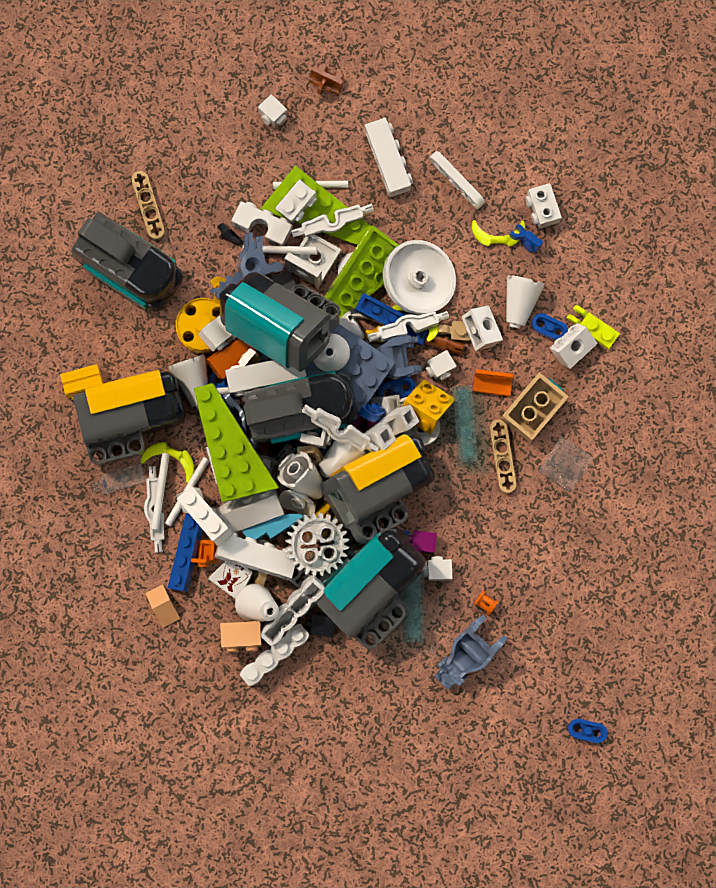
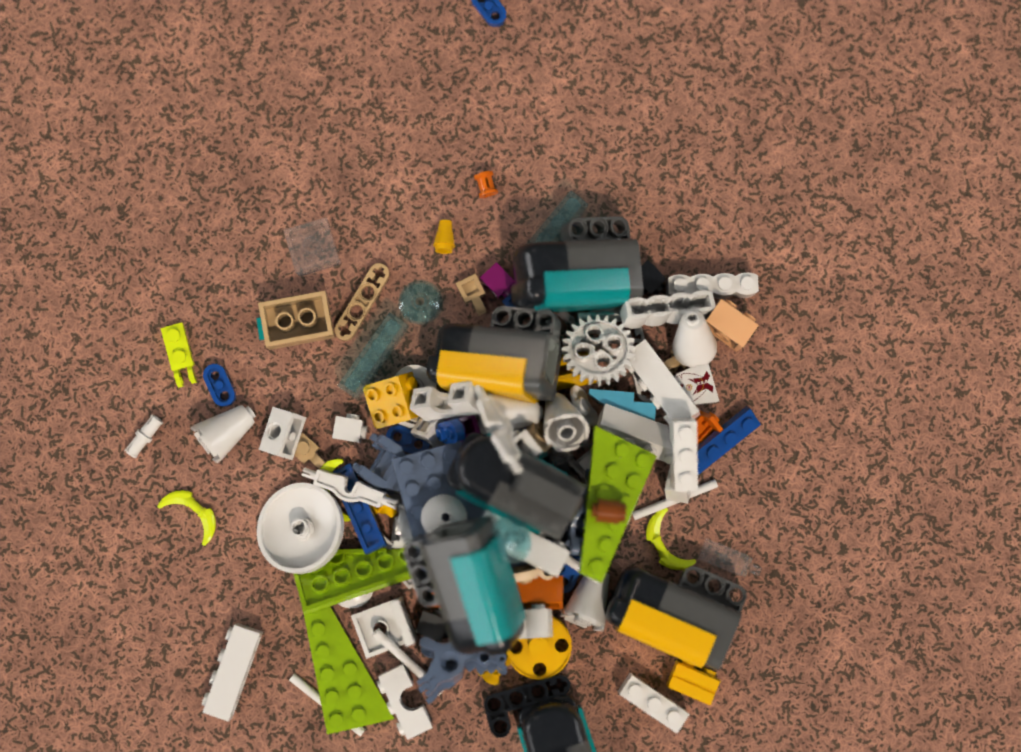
camera: 140 degrees left, 5 degrees up
white piece [144,466,165,553] -> none
light nougat slope [146,584,180,628] -> none
white bar [151,453,170,530] -> none
black bar [217,223,244,246] -> none
white bracket [275,179,317,223] -> none
white piece [291,203,374,238] -> none
white brick [424,556,452,581] -> none
dark orange pin [425,333,464,355] -> none
white beam [429,151,485,209] -> none
sand blue animal [434,615,508,690] -> none
orange panel [472,369,514,397] -> none
blue plate [509,224,543,254] -> none
white brick [525,183,562,229] -> none
white brick [550,323,598,369] -> none
none -> white pin [124,414,163,458]
none -> clear light blue dish [399,280,443,324]
none -> yellow cone [433,220,455,254]
none -> tan plate [456,274,487,316]
none -> black beam [484,673,571,738]
none -> clear light blue dish [492,516,531,563]
none -> dark orange brick [591,498,626,524]
none -> white arch [618,673,690,733]

